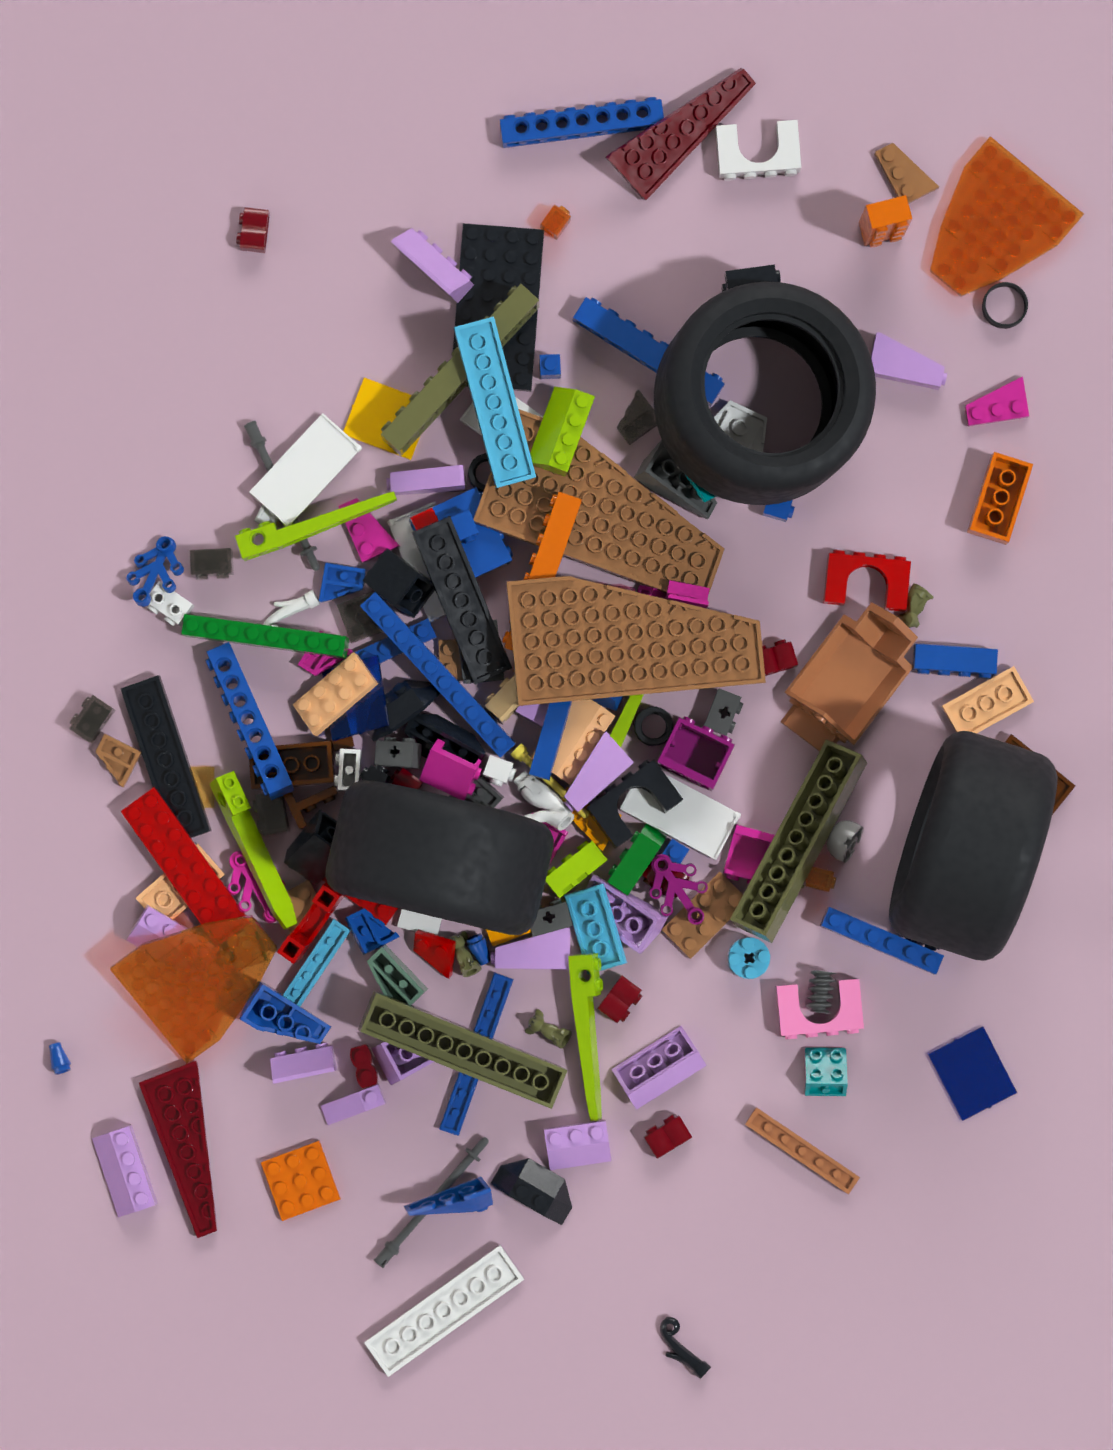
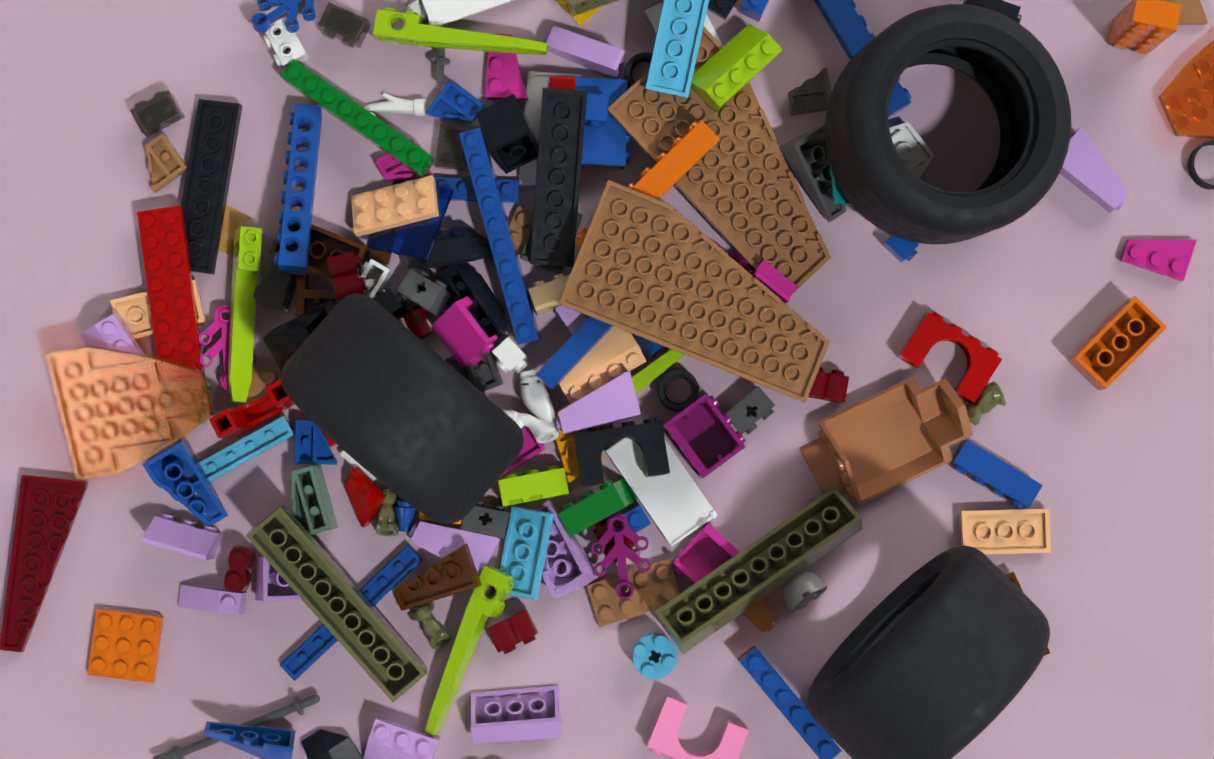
camera: 30 degrees right, 0 degrees up
light yellow piece [511,743,589,818] -> none
dark grey piece [805,970,836,1014] -> none
none -> dark red brick [327,252,367,302]
none -> reddish brown wing [394,543,482,611]

